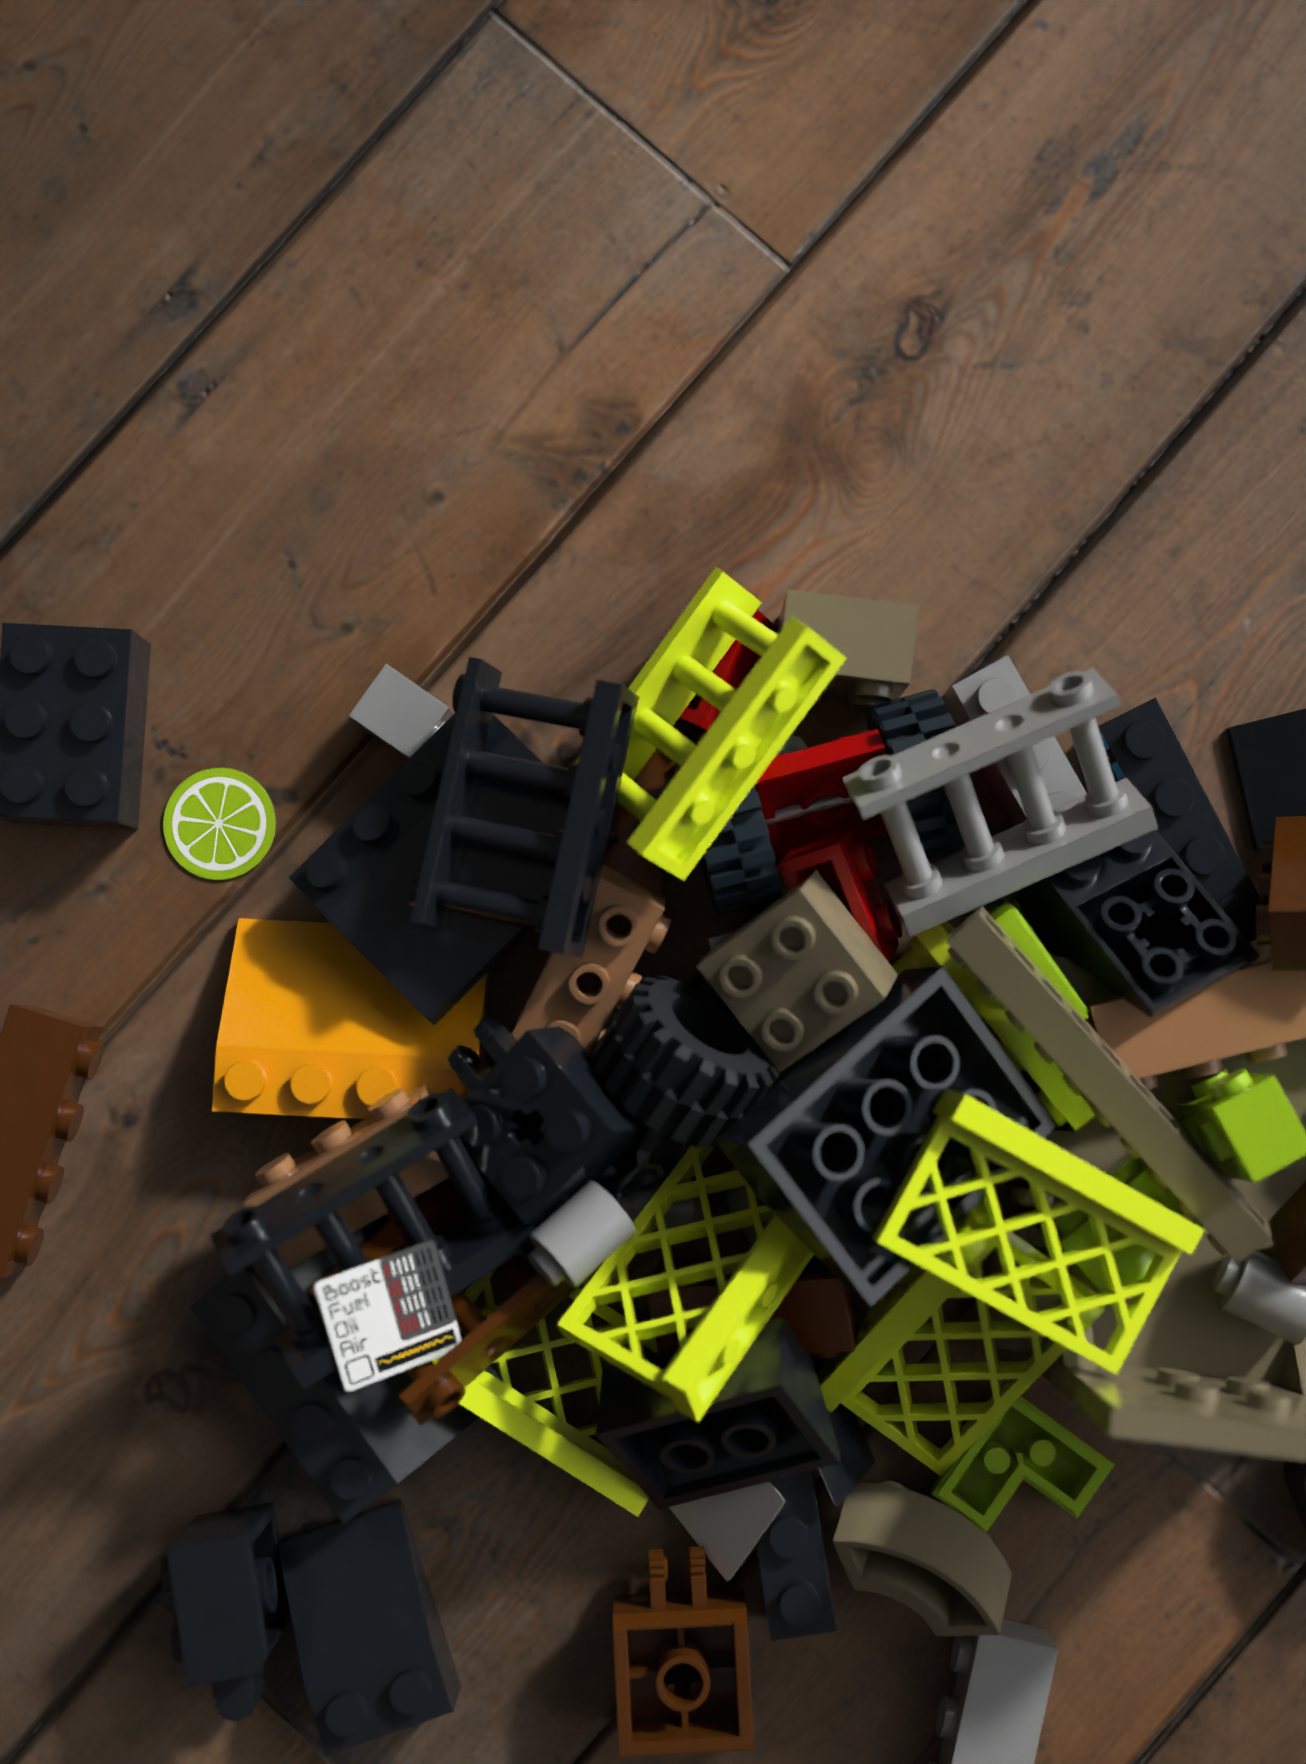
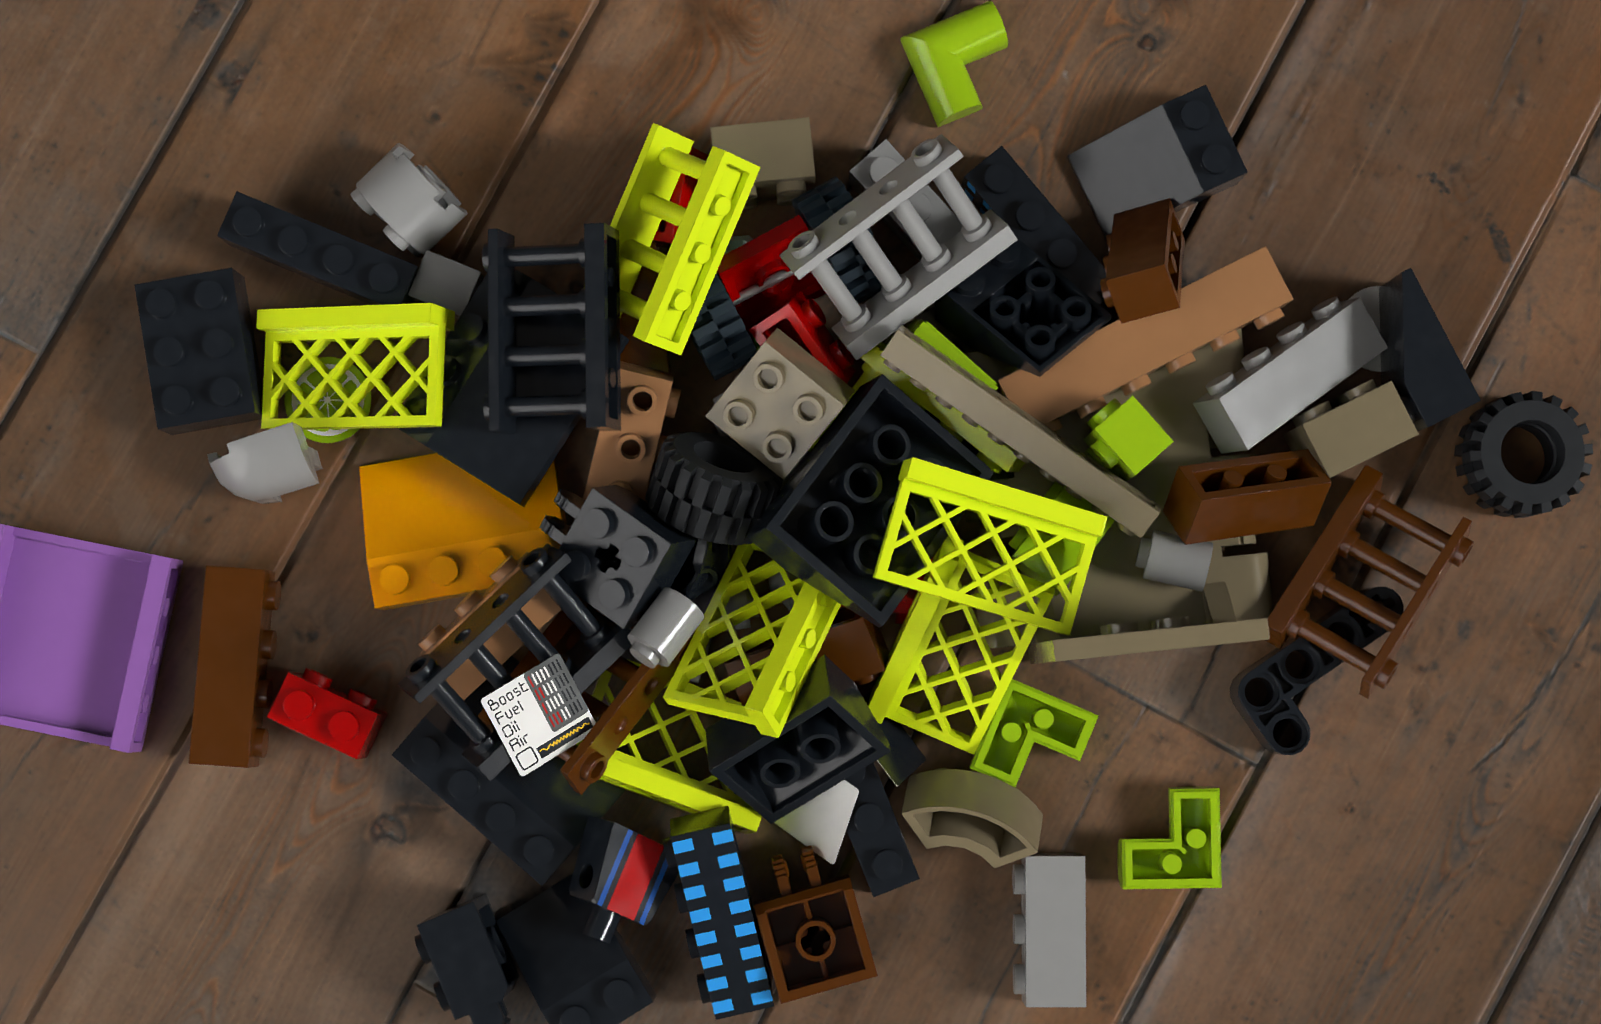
camera: 15 degrees left, 0 degrees up
none -> light grey brick [207,422,323,504]
none -> black brick [217,191,419,305]
none -> neon yellow fence [256,303,455,430]
none -> red brick [267,667,388,759]
none -> light grey brick [350,143,468,257]
none -> torso [569,815,679,944]
none -> black brick [663,806,774,1020]
none -> lime brick [900,0,1008,127]
none -> lime brick [1117,786,1222,889]

